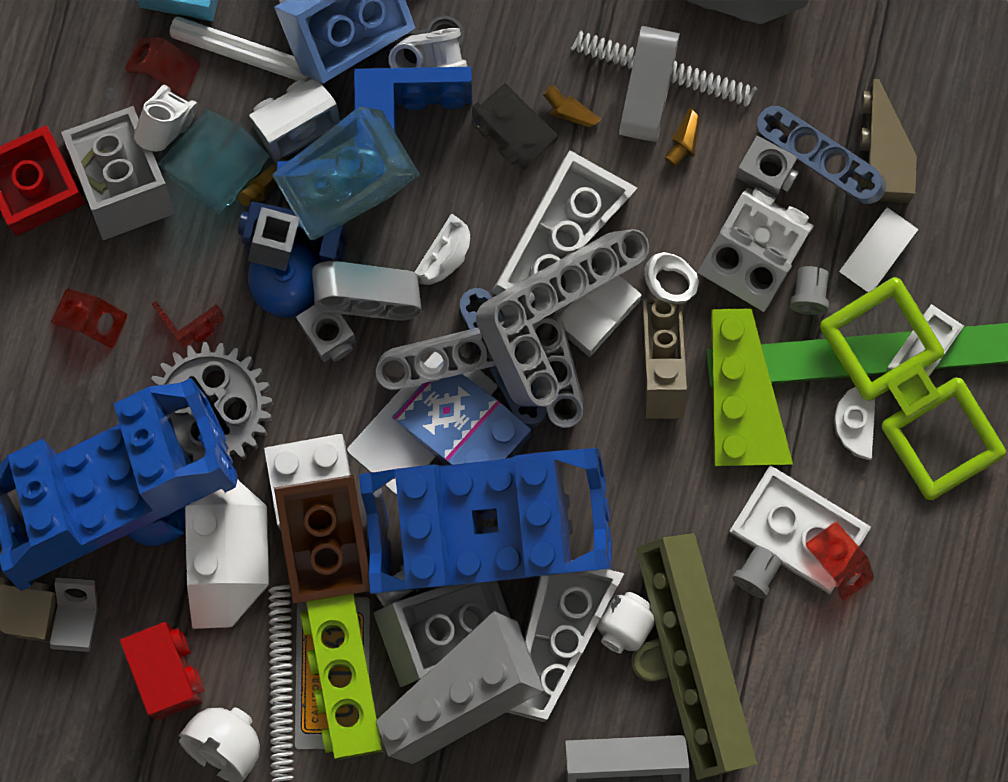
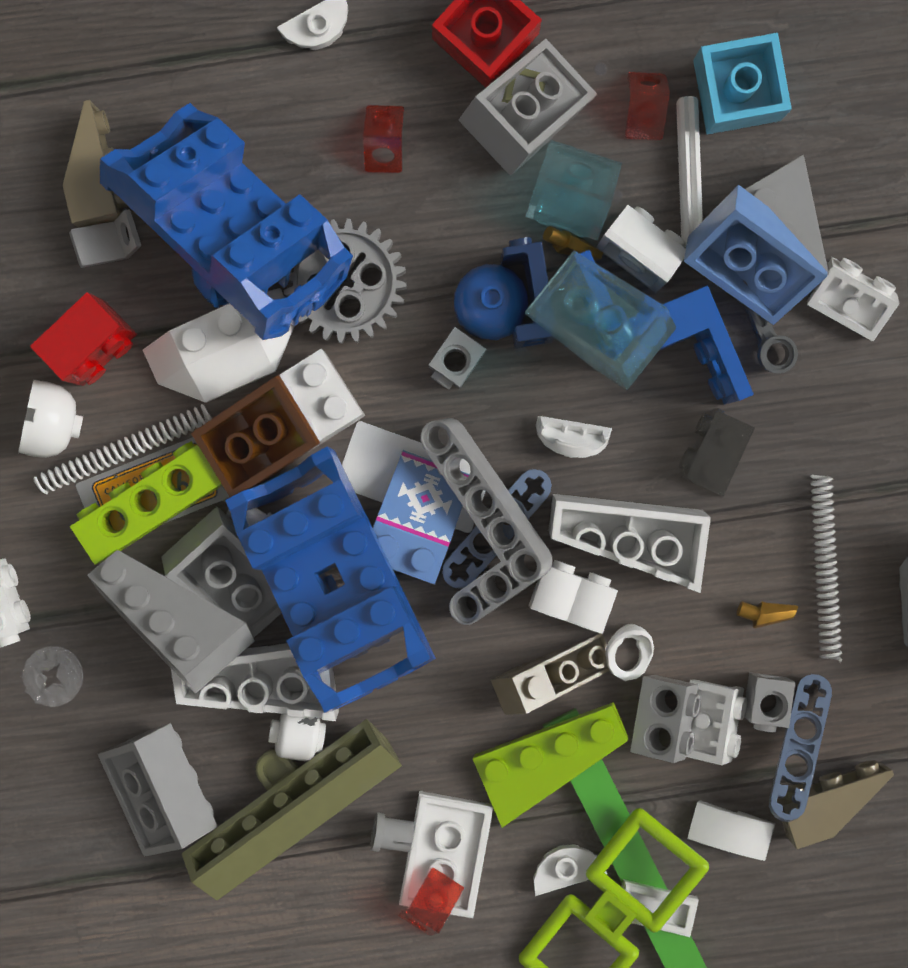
camera: 65 degrees right, 10 degrees up
white piece [134,85,199,151] -> none
clear red bracket [152,301,225,348] -> none
dark grey brick [248,207,300,271] -> none
light grey beam [312,261,422,321] -> none
white piece [389,28,467,68] -> none
light grey beam [476,229,649,407] -> none
pearl gold bar [542,85,601,127] -> none
light grey beam [619,26,680,143] -> none
light grey bush [790,266,829,315] -> none

